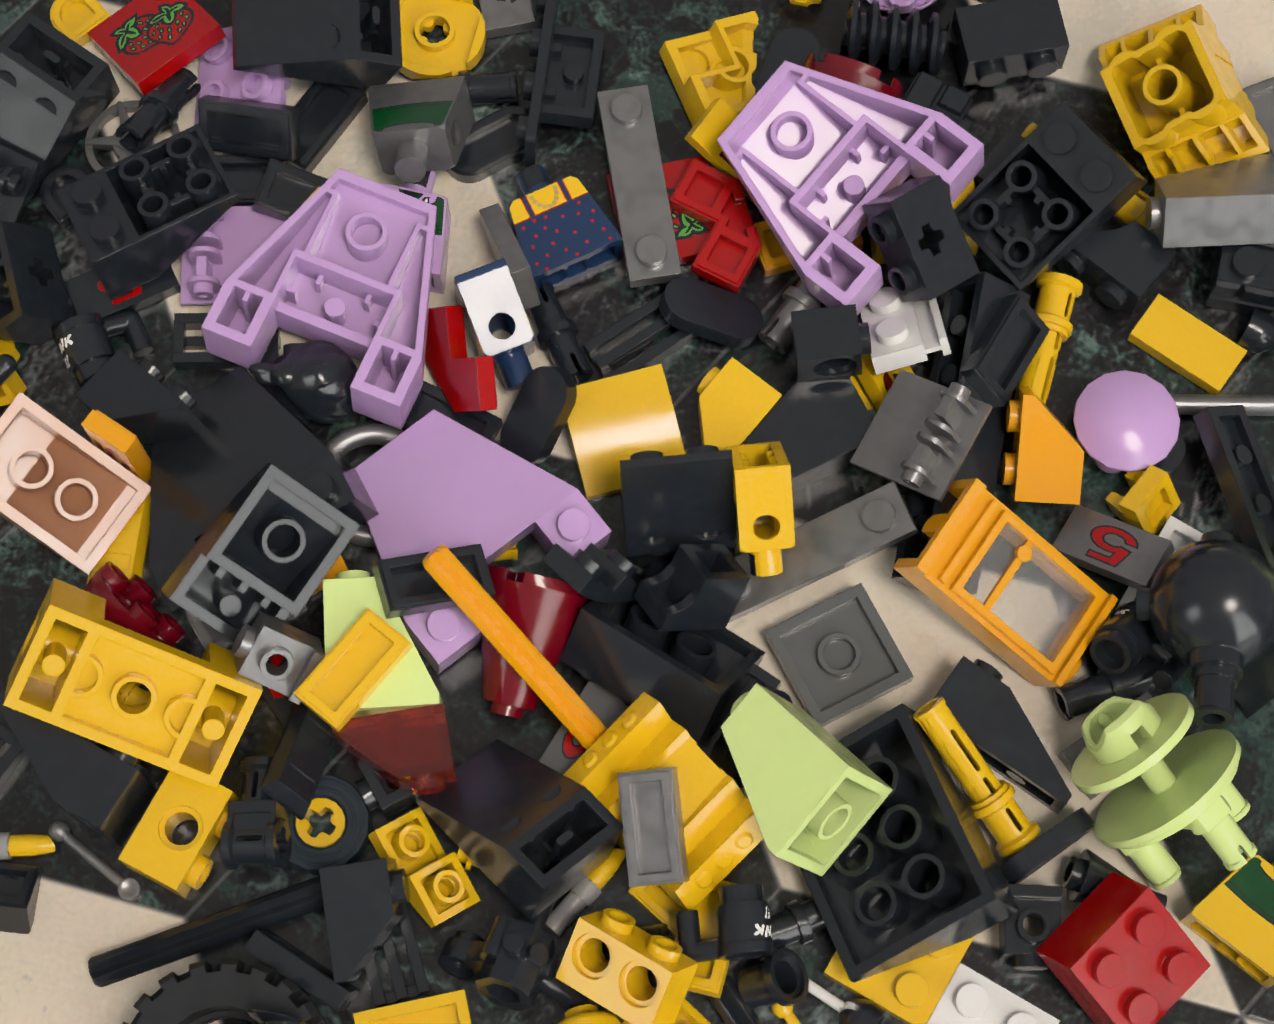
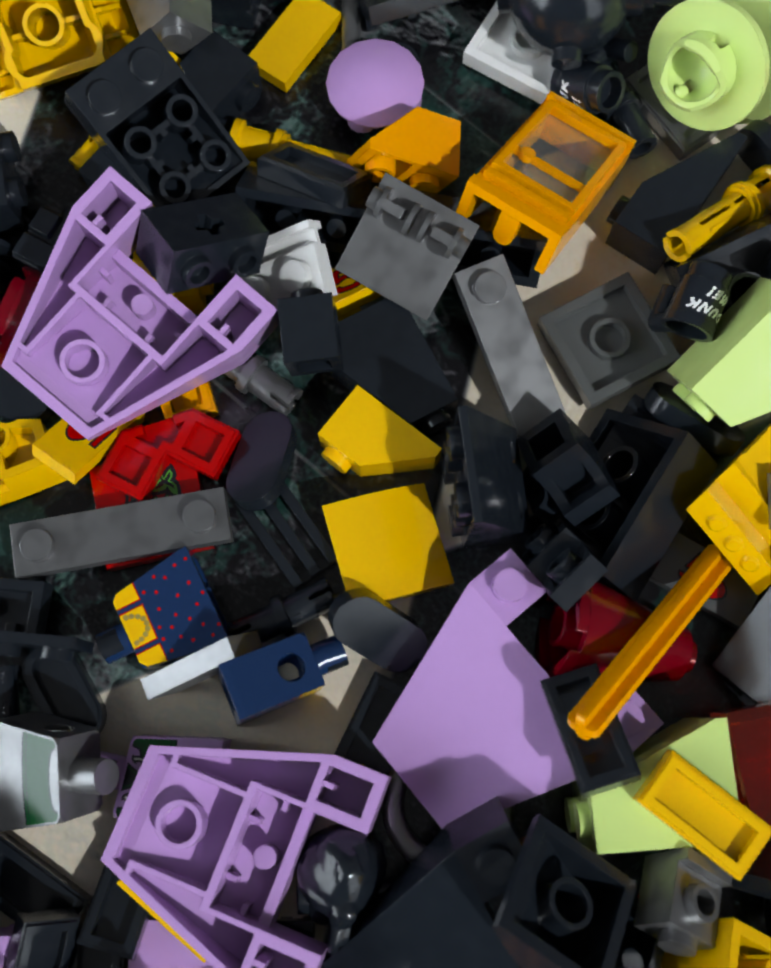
camera: 90 degrees left, 5 degrees up
red tile [425,305,498,412] -> none
yellow torso [726,441,795,577] -> none
flat silver tile [1052,505,1175,589] -> none
yellow tile [1105,465,1181,535] -> none
none -> black piece [647,261,733,342]

